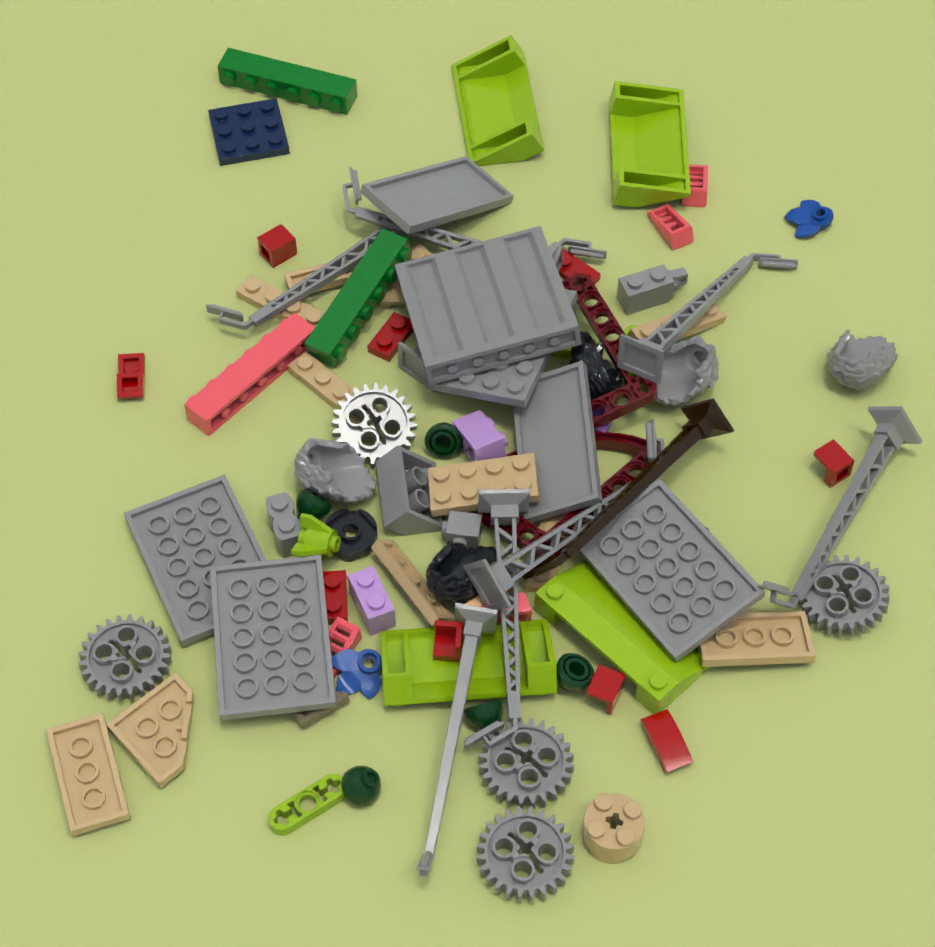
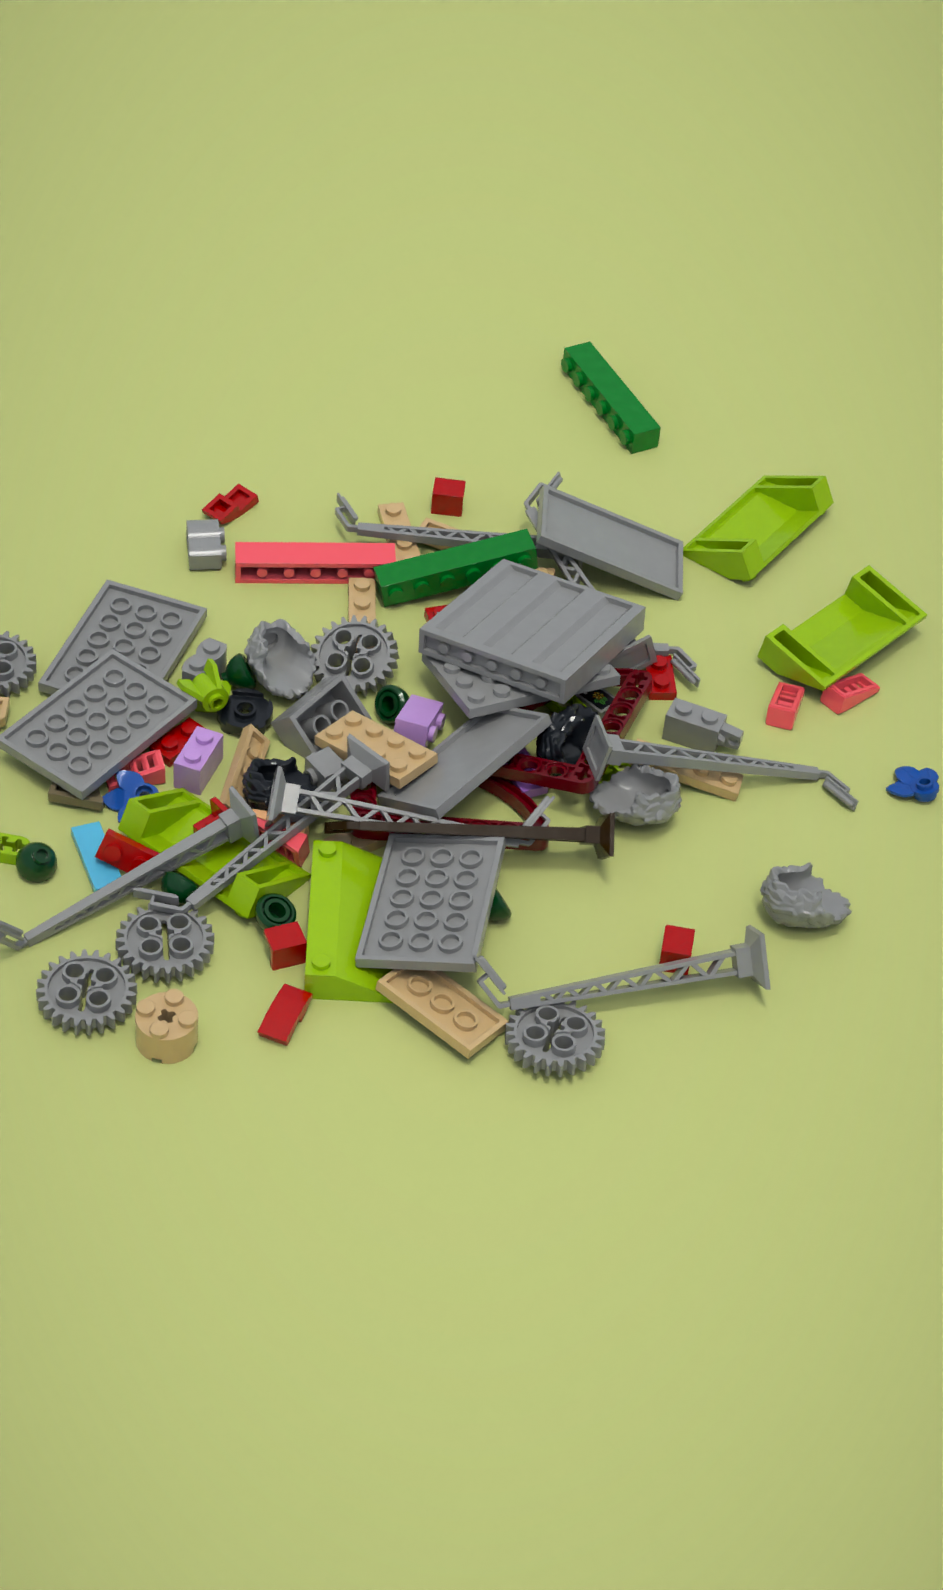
camera: 40 degrees right, 10 degrees down
dark blue plate [208,98,290,166] -> none
none -> medium azure tile [71,821,121,892]
none -> red plate [95,828,160,873]
none -> light grey brick [186,519,227,570]

